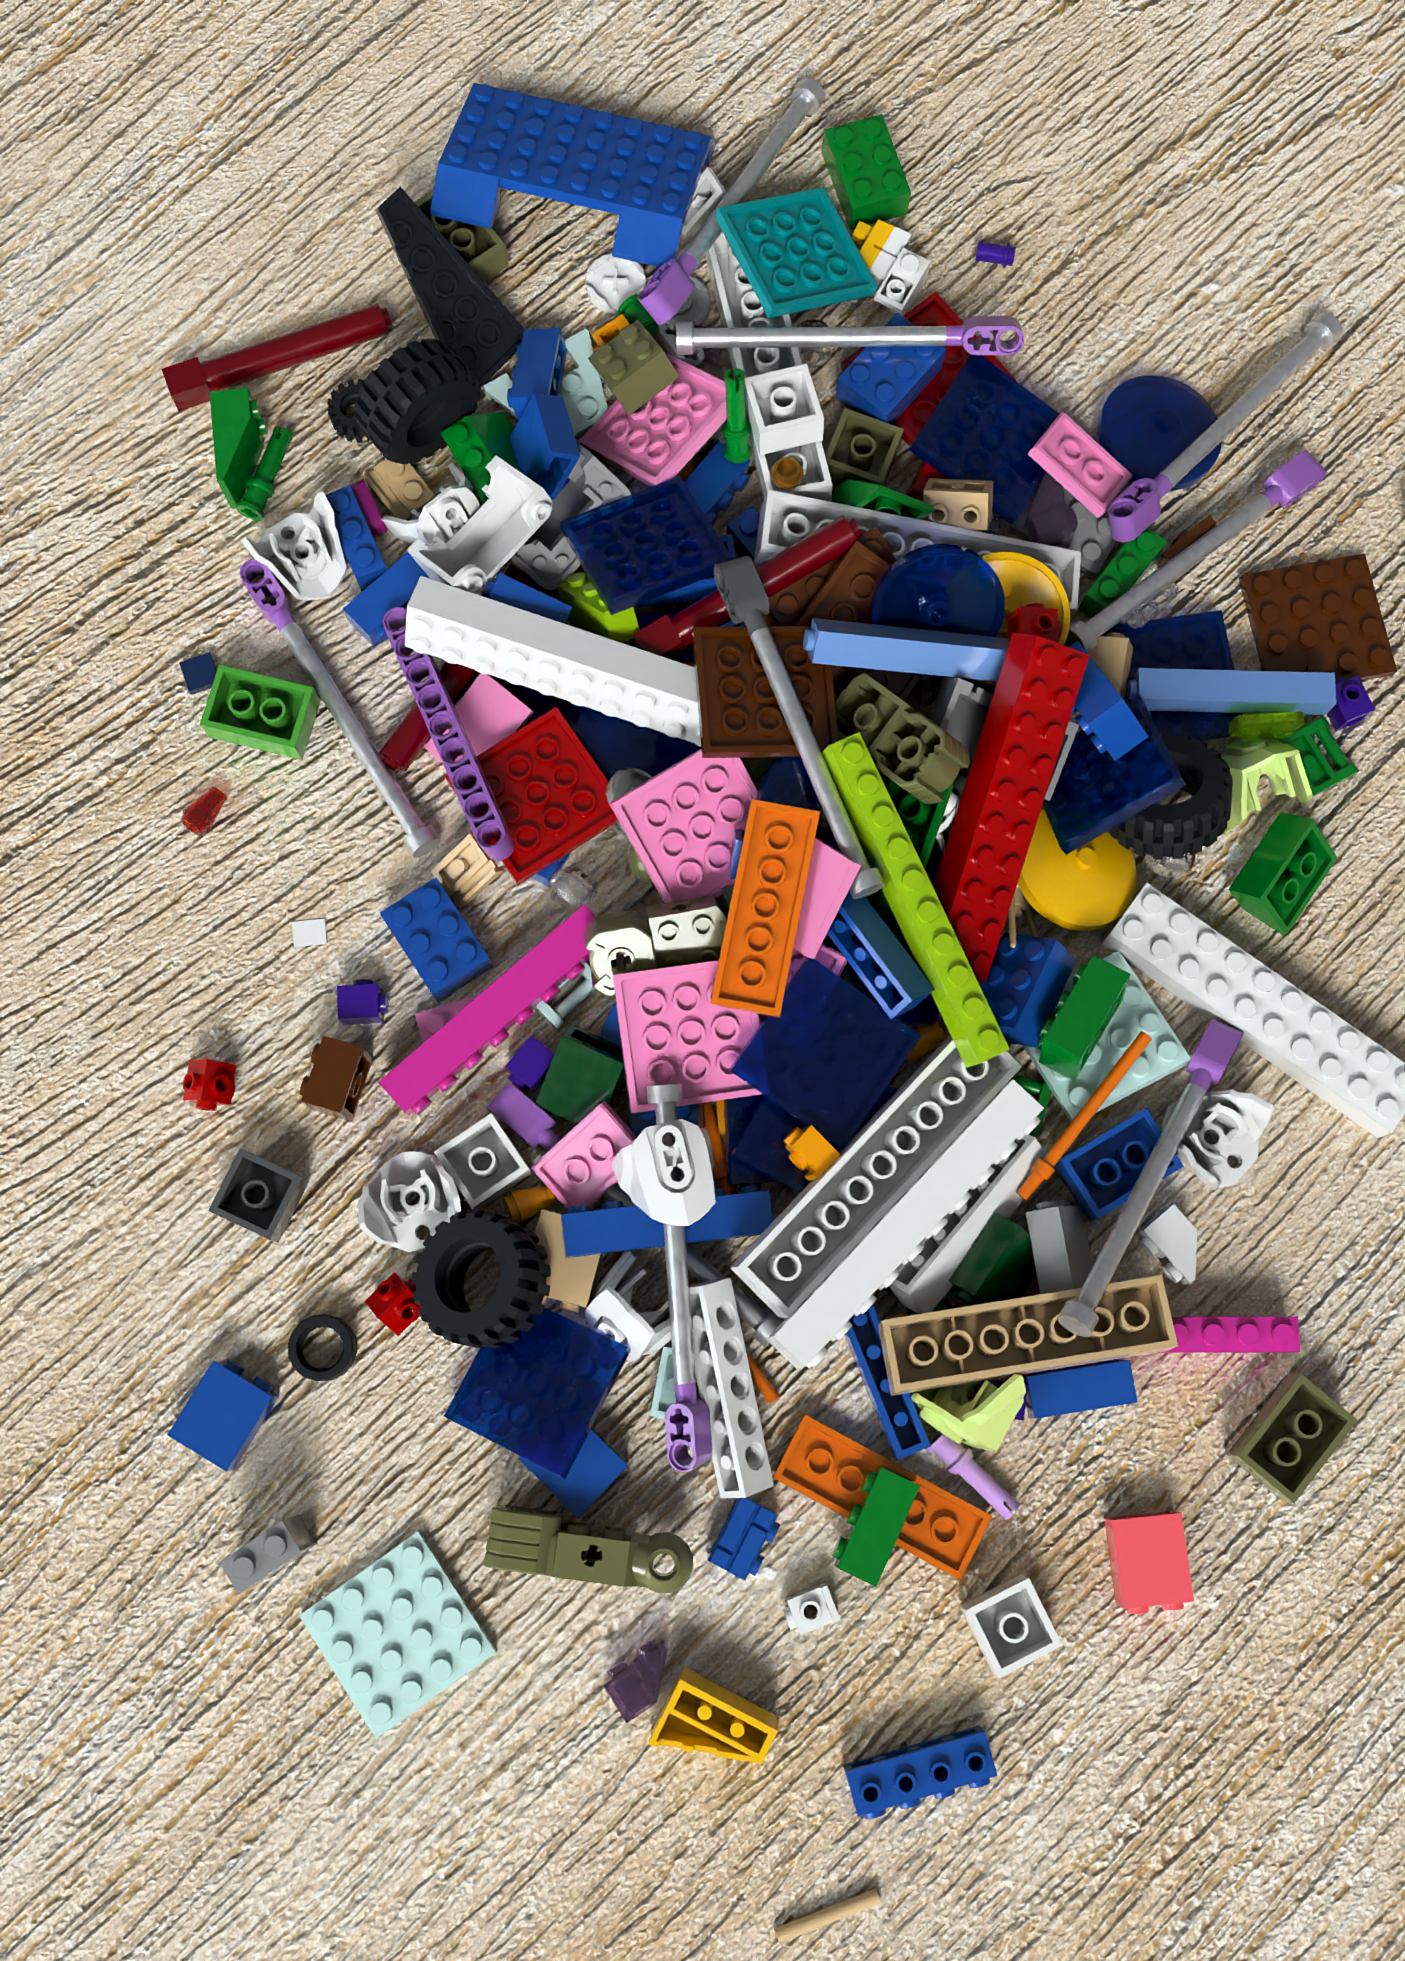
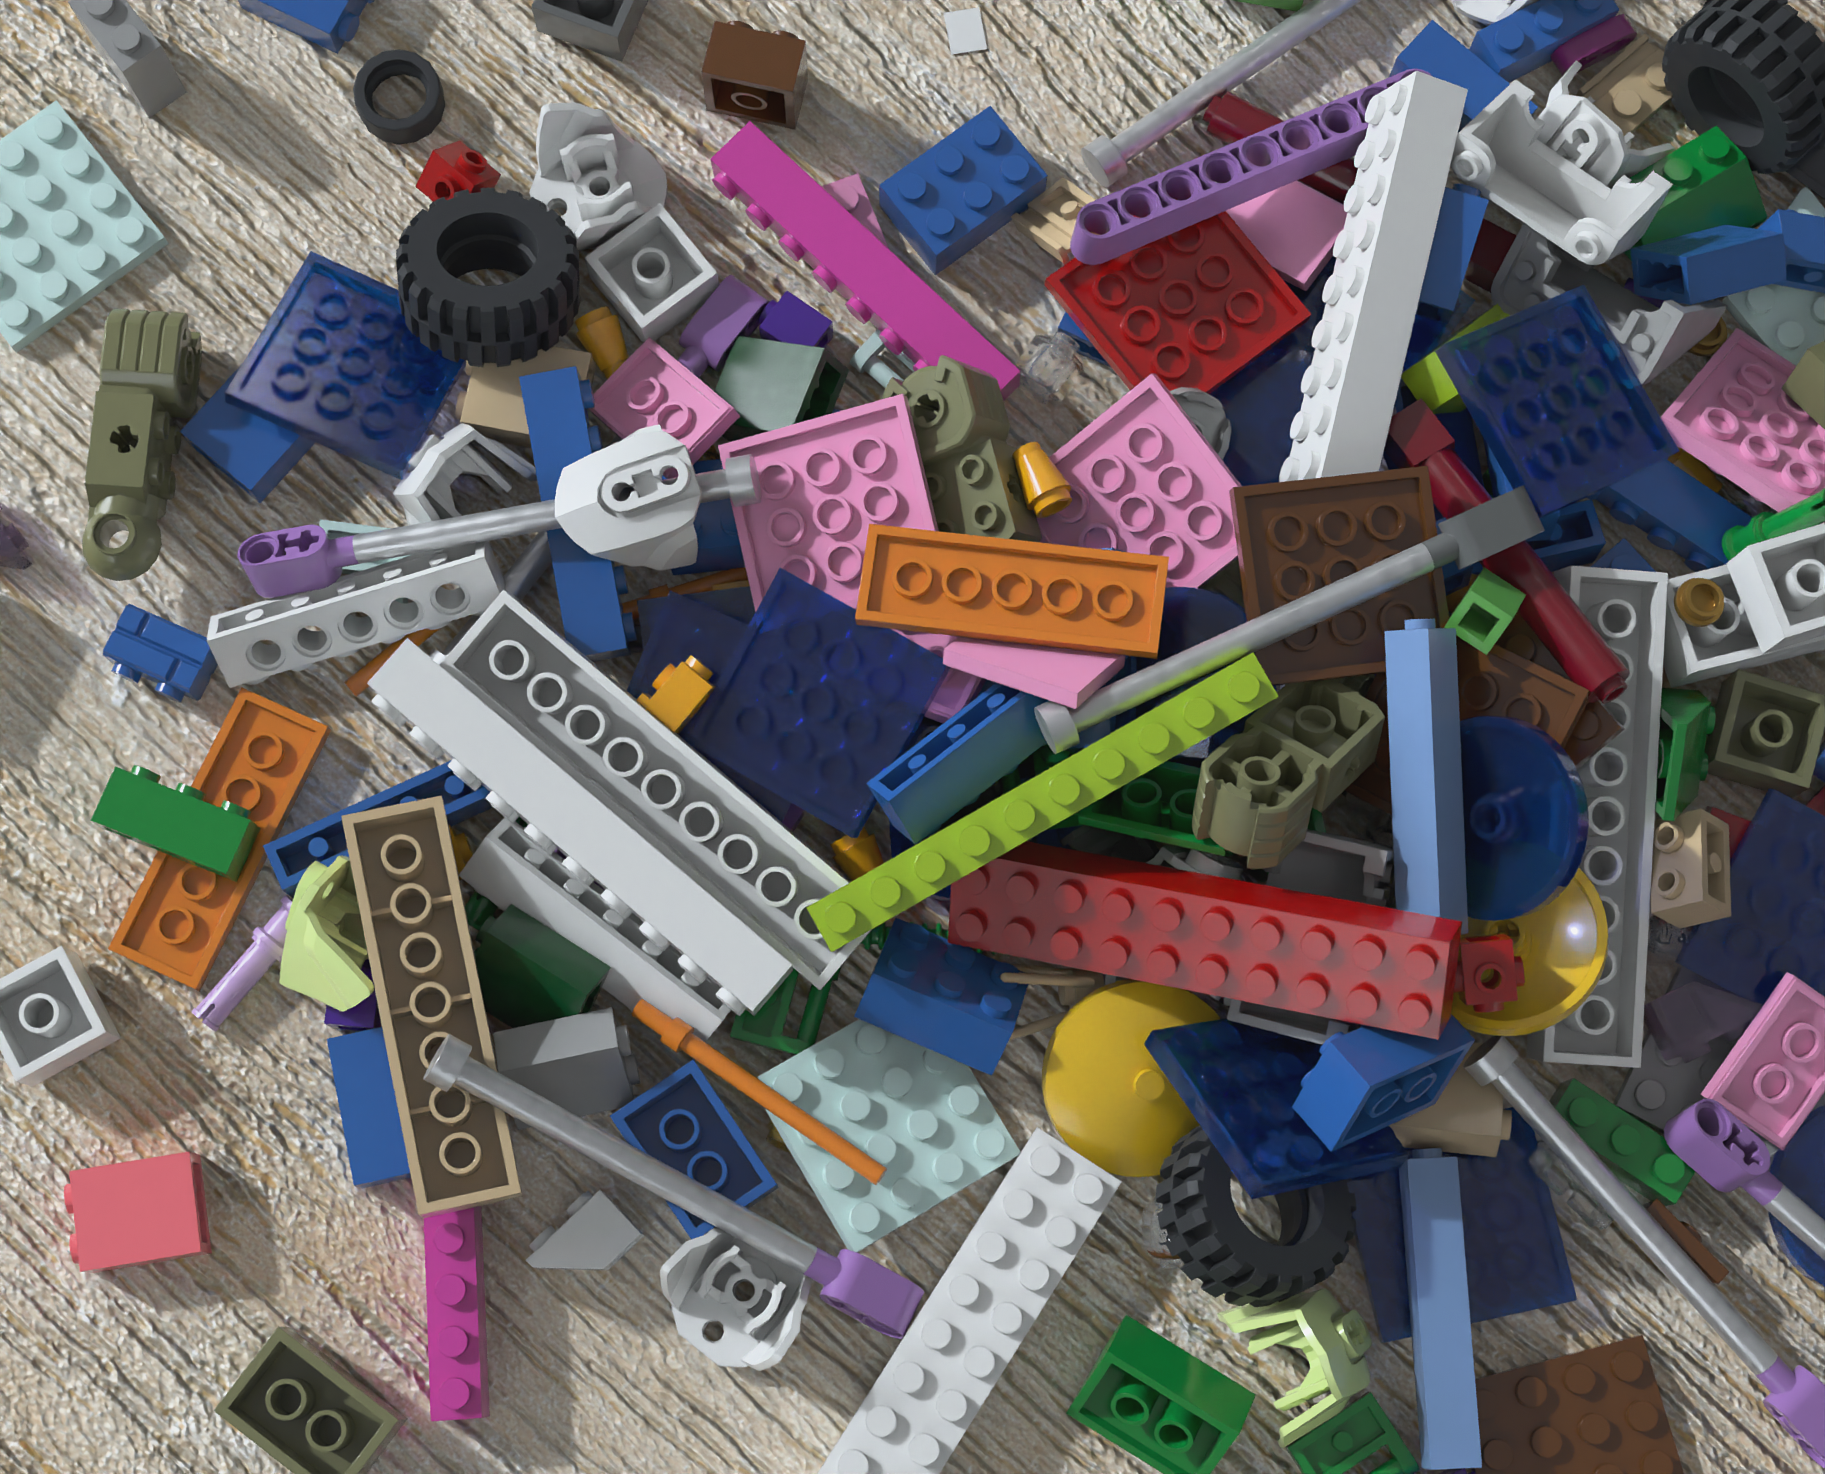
camera: 85 degrees right, 0 degrees up
dark purple brick [337,979,389,1025] -> none
white brick [783,1582,840,1636] -> none
green brick [1037,955,1131,1081] -> none
clear neon green wing [1228,711,1305,740] -> none
none -> light orange cone [1012,442,1072,518]
none -> bright green brick [1444,567,1526,655]

